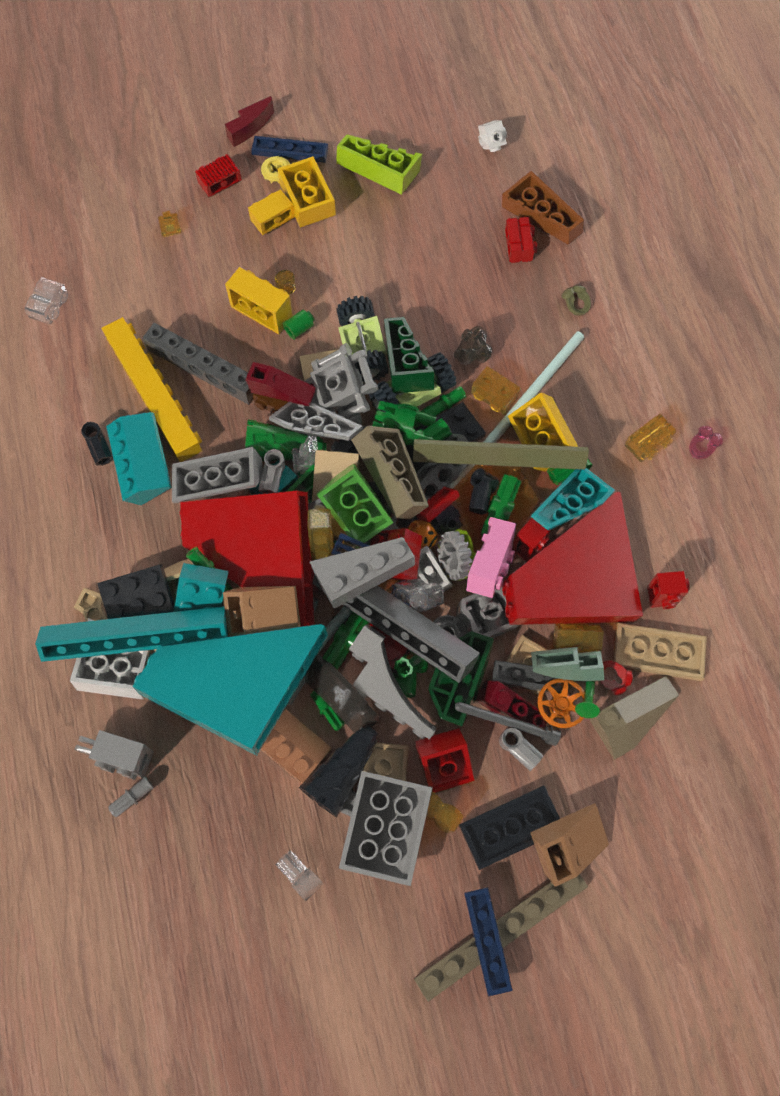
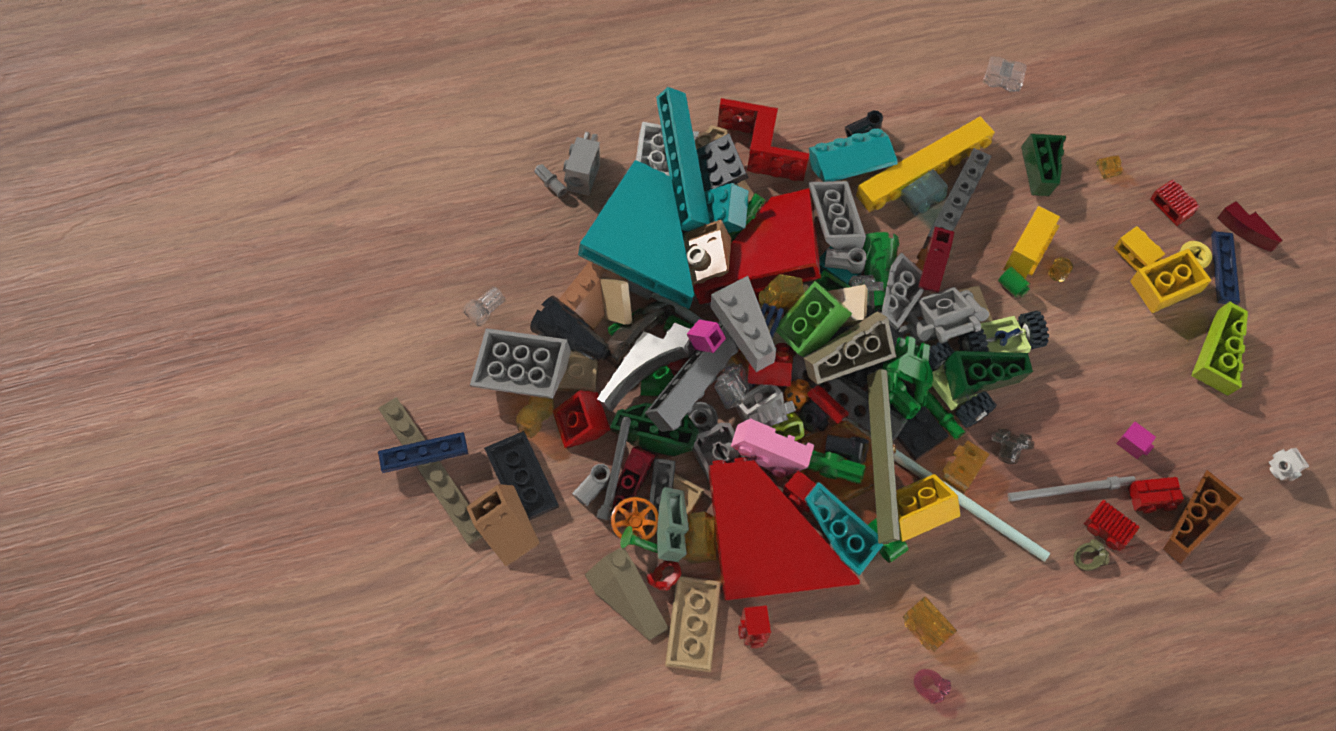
camera: 85 degrees right, 5 degrees down
none -> tan tile [601,277,633,325]
none -> tile [687,246,708,267]
none -> dark pink brick [687,320,726,353]
none -> red bracket [717,98,810,181]
none -> clear light blue brick [901,169,948,216]
none -> dark blue hand [995,328,1020,346]
none -> light grey bar [1007,476,1136,502]
none -> dark green wedge [1021,134,1066,196]
none -> red brick [1083,500,1140,552]
none -> dark pink brick [1116,422,1156,459]

